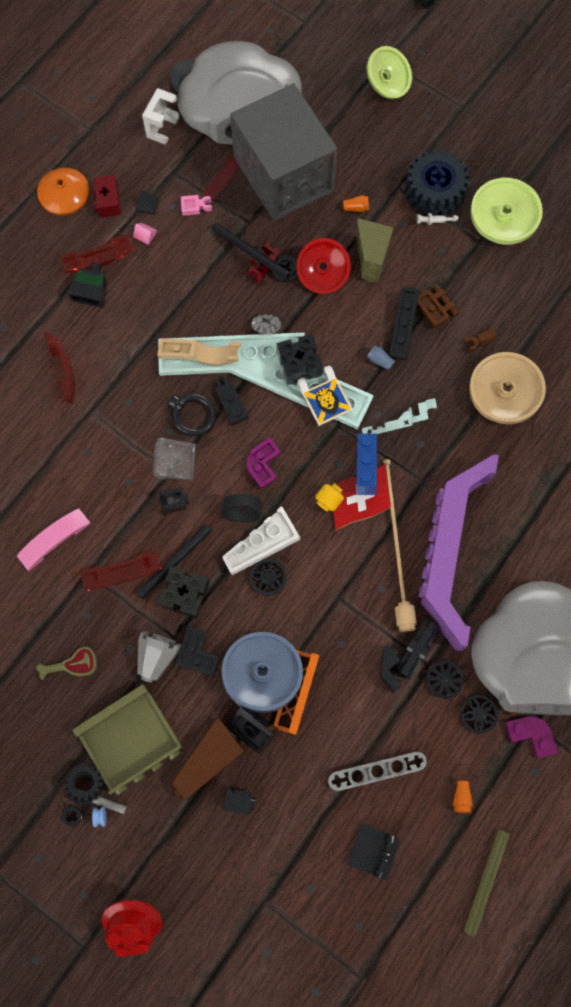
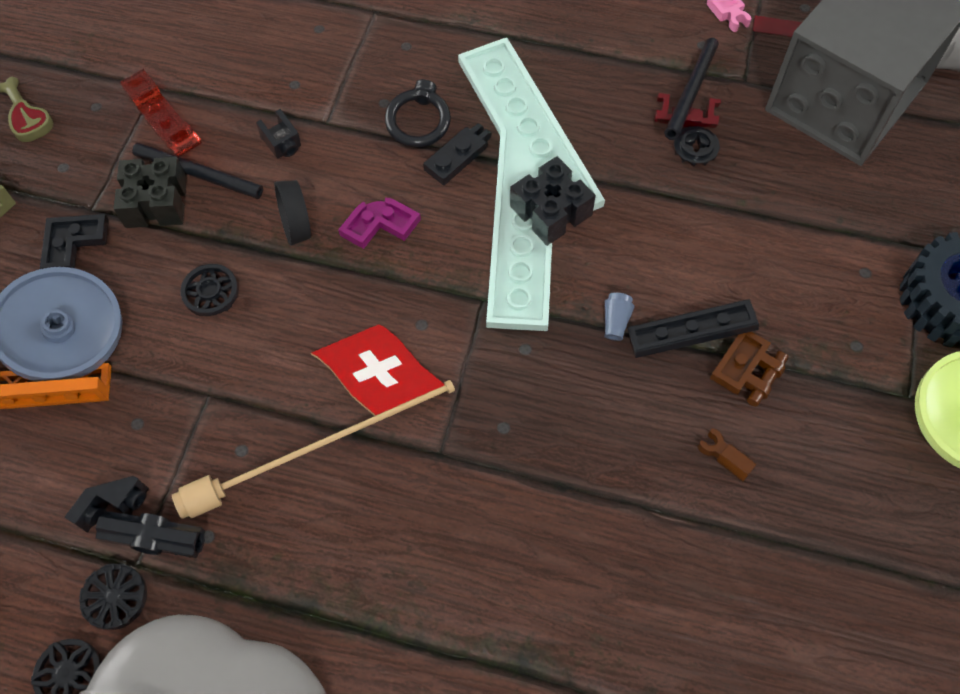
camera: 70 degrees right, 10 degrees down
bright pink slope [17,509,91,571] -> none
light grey cone [137,631,181,683] -> none
clear slope [153,437,196,481] -> none
tan piece [157,338,241,365] -> none
white wing [222,506,300,575] -> none
light grey gear [252,314,281,334] -> none
red dish [297,238,351,294] -> none
flag [297,366,353,426] -> none
yellow head [315,483,344,512] -> none
orange cone [343,195,369,213] -> none
olive slope [355,218,393,283] -> none
blue brick [357,434,377,495] -> none
light aqua piece [362,398,437,434] -> none
white piece [416,213,458,225] -> none
medium lavender slope [418,454,499,651] -> none
tan dish [469,352,546,424] -> none

